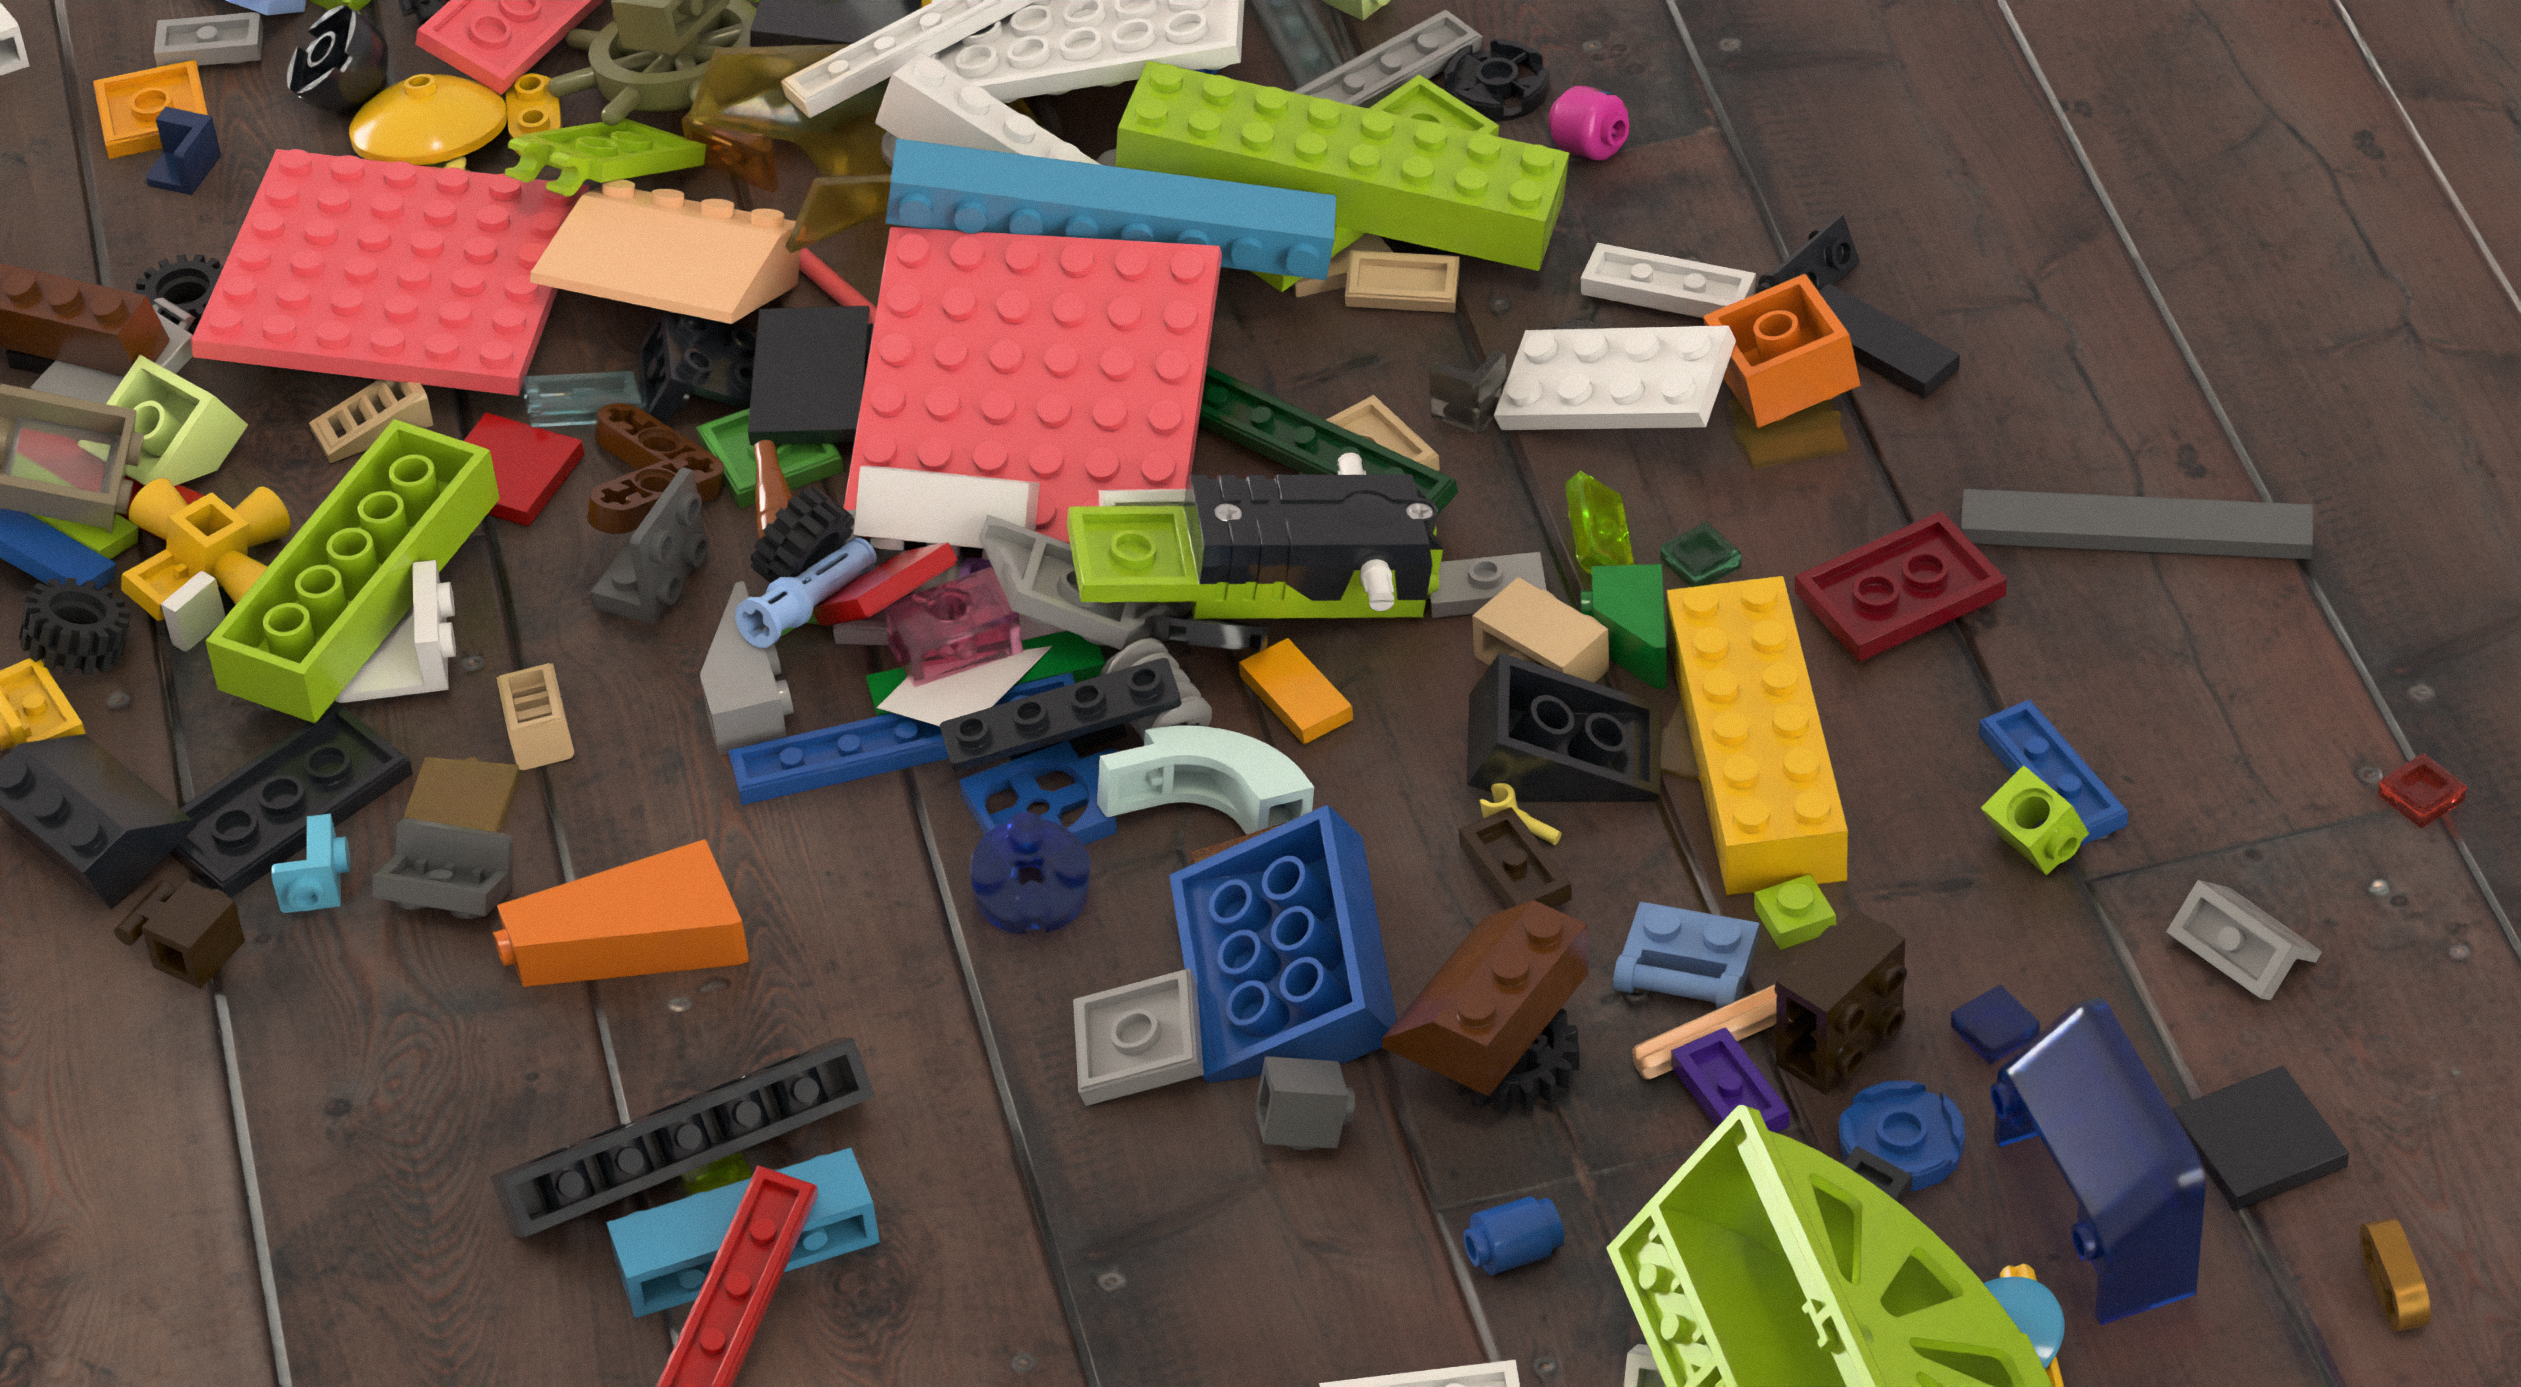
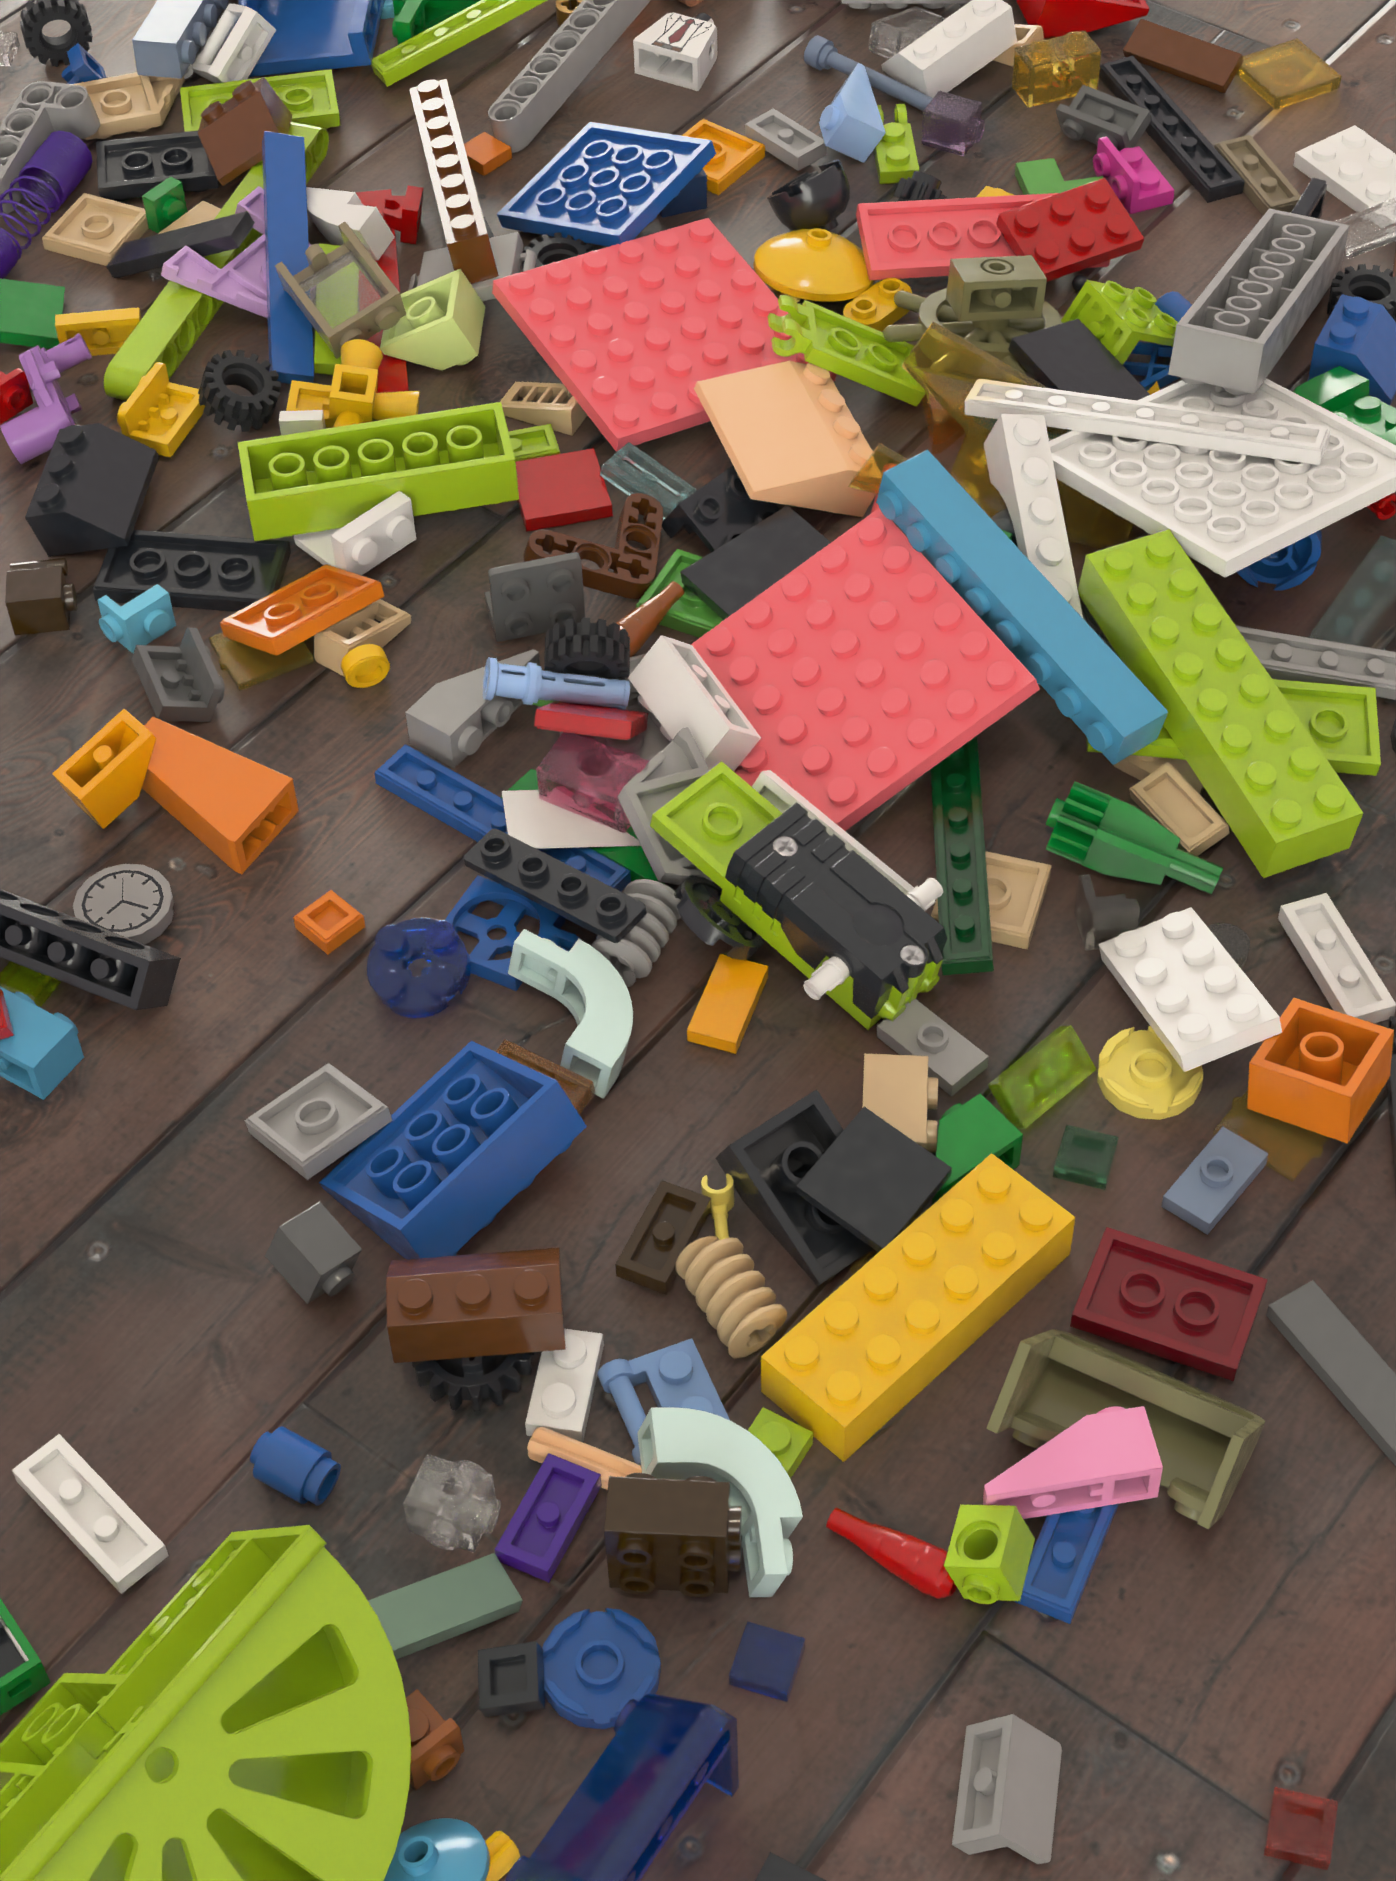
camera: 50 degrees right, 5 degrees up
none -> light orange slope [52,709,156,829]
none -> light grey tile [73,864,174,944]
none -> orange tile [220,564,384,656]
none -> orange tile [293,890,366,955]
none -> yellow tile [341,644,390,688]
none -> clear brick [403,1454,501,1553]
none -> blue plate [497,122,716,247]
none -> white plate [525,1329,604,1442]
none -> light aqua arch [637,1407,803,1597]
none -> tan piece [675,1236,787,1359]
none -> black tile [796,1106,952,1253]
none -> red piece [826,1507,957,1599]
none -> bright pink slope [983,1406,1163,1519]
none -> olive windscreen [986,1329,1265,1529]
none -> green piece [1045,781,1223,895]
none -> light yellow tile [1097,1026,1203,1120]
none -> sand blue plate [1161,1127,1269,1235]

